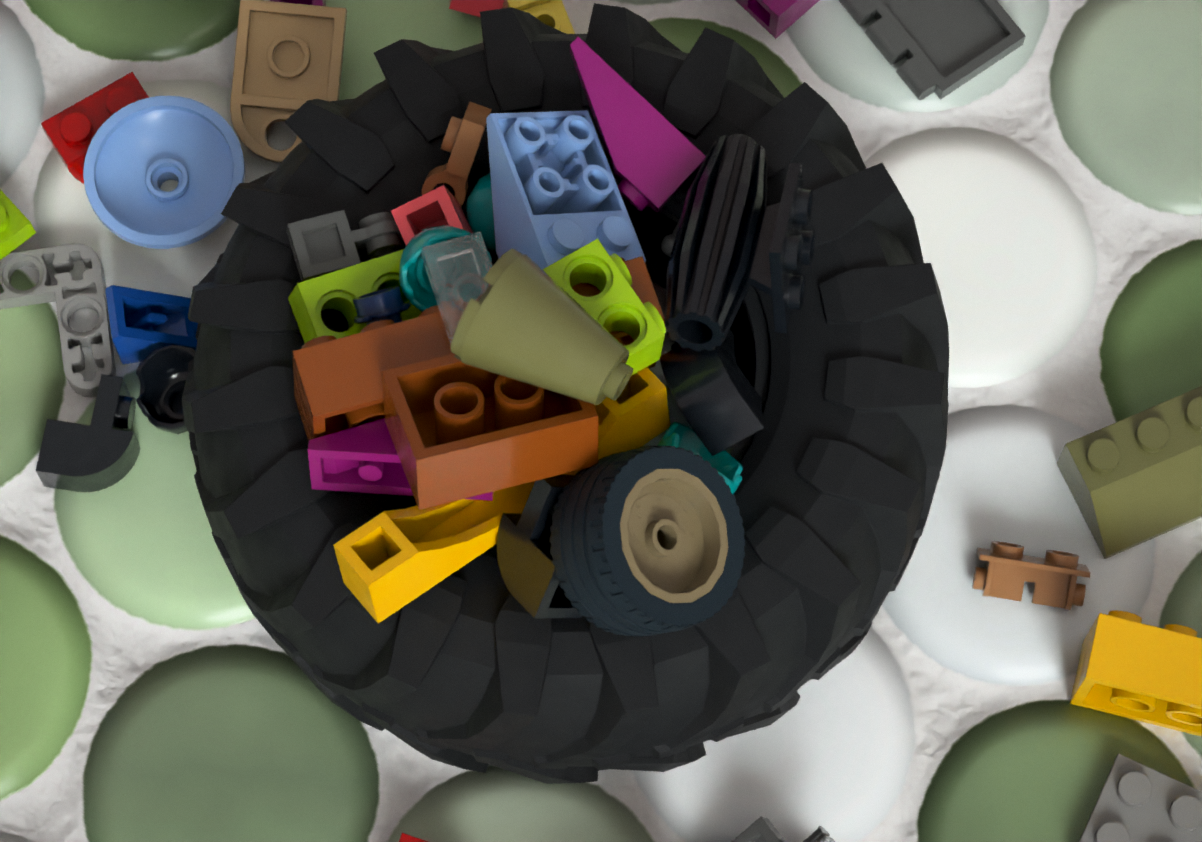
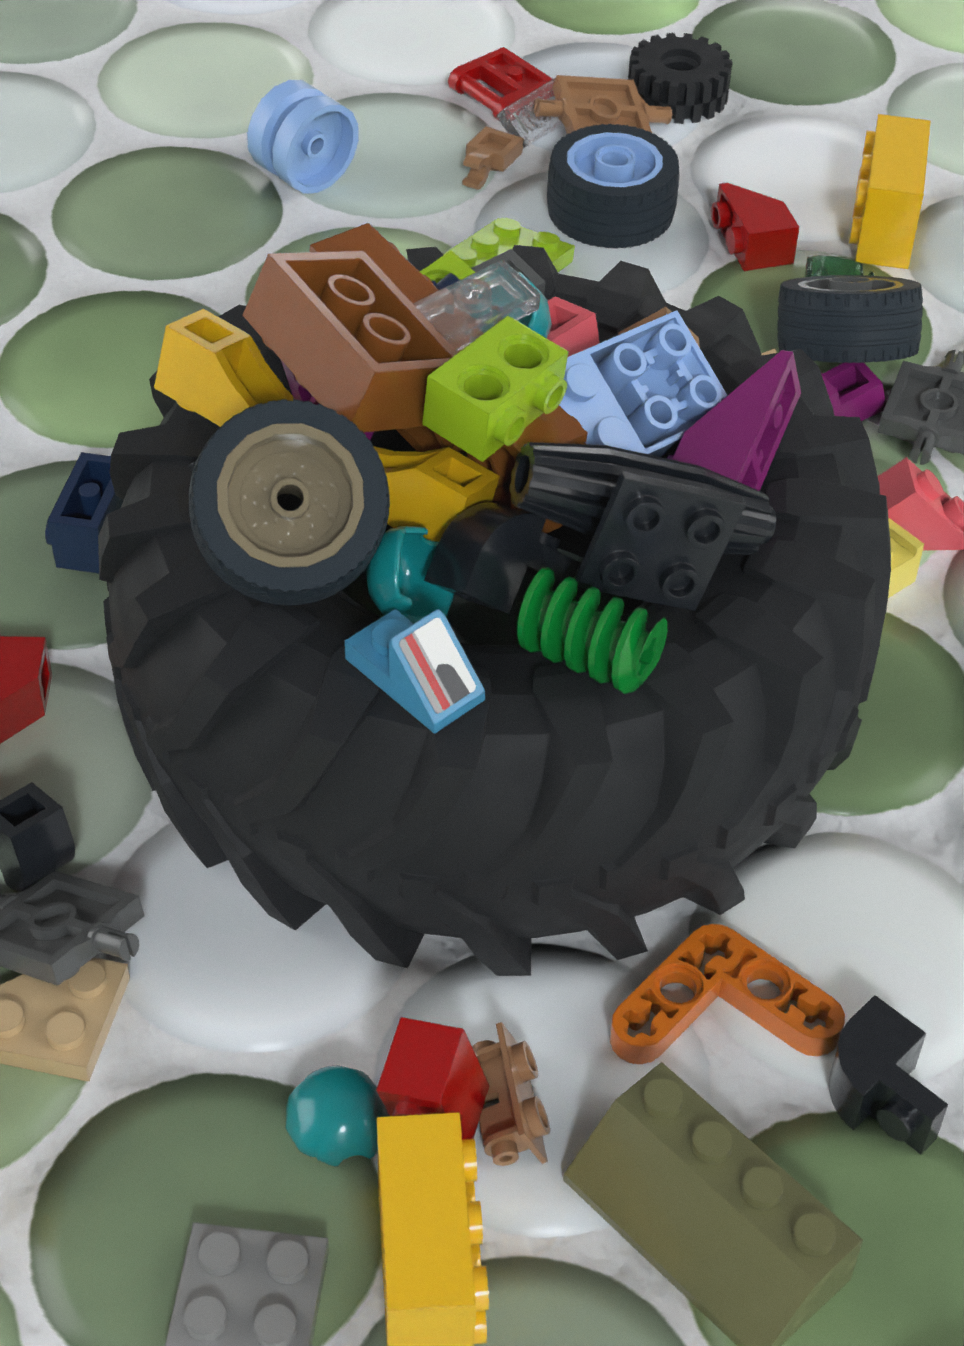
camera: 70 degrees right, 25 degrees down
olive cone [450,248,633,405] -> none
none -> dark blue brick [45,452,124,574]
none -> teal hair [285,1065,390,1167]
none -> dark azure slope [345,609,485,734]
none -> red brick [376,1017,490,1140]
none -> green piece [517,567,668,694]
none -> orange beam [610,924,845,1064]
none -> black brick [829,995,948,1155]

